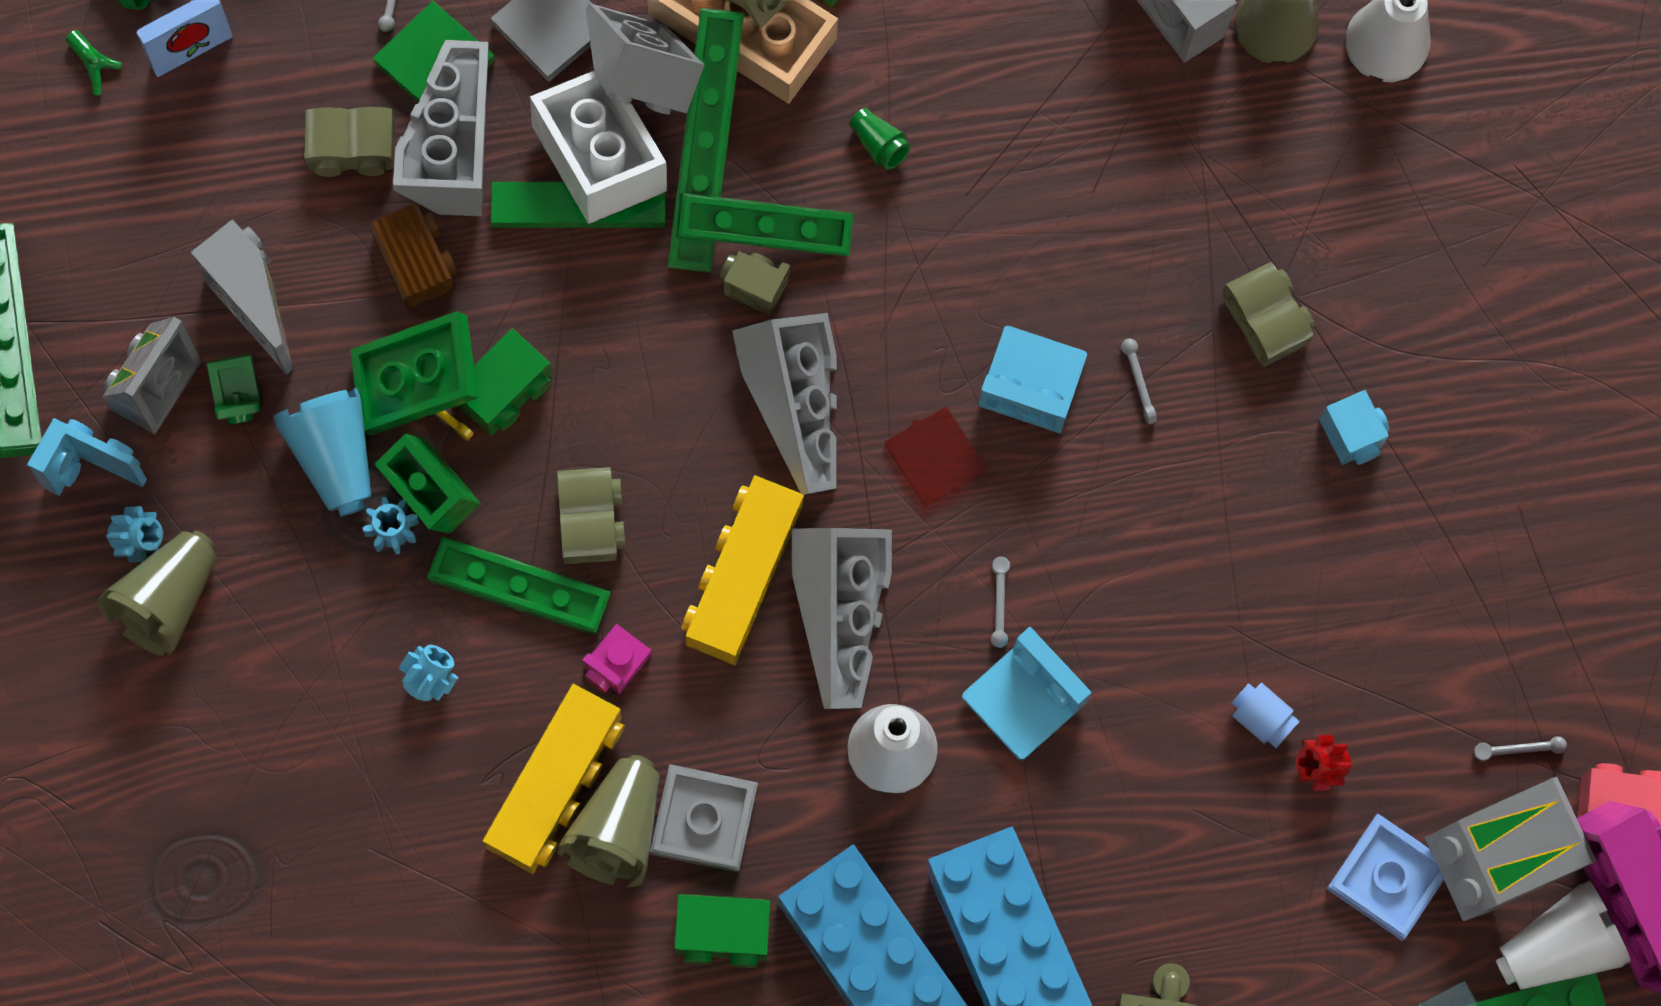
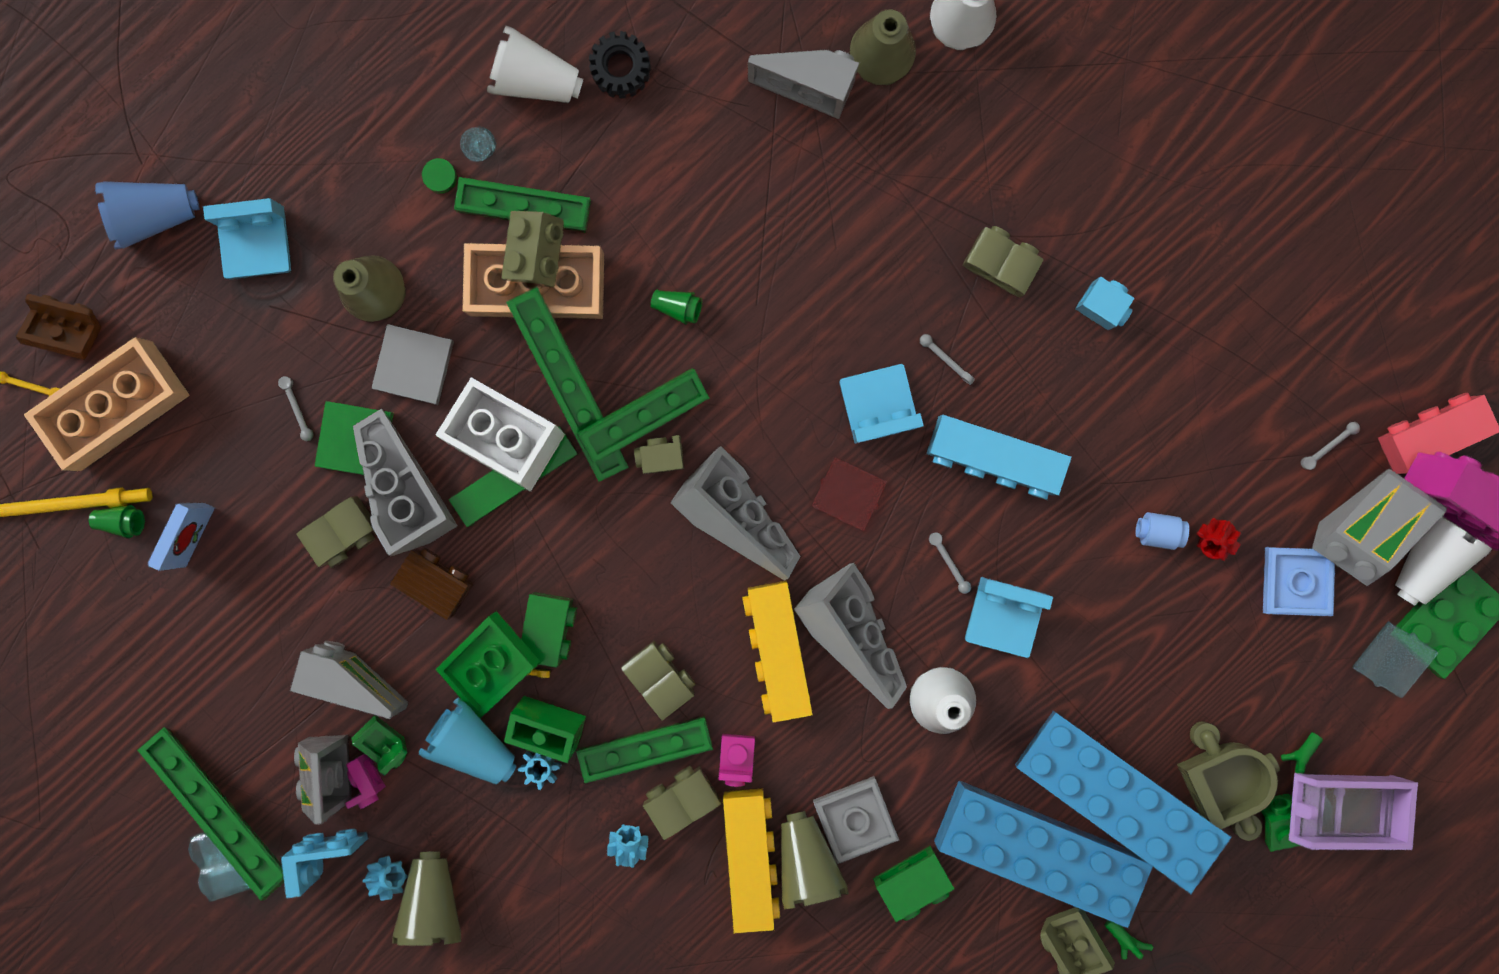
camera: 25 degrees left, 15 degrees up
green bar [65,30,122,96] -> none
light grey slope [586,3,704,114] -> none
none -> dark pink bracket [345,754,386,809]
none -> olive brick [643,766,721,840]
none -> medium azure brick [926,415,1071,500]

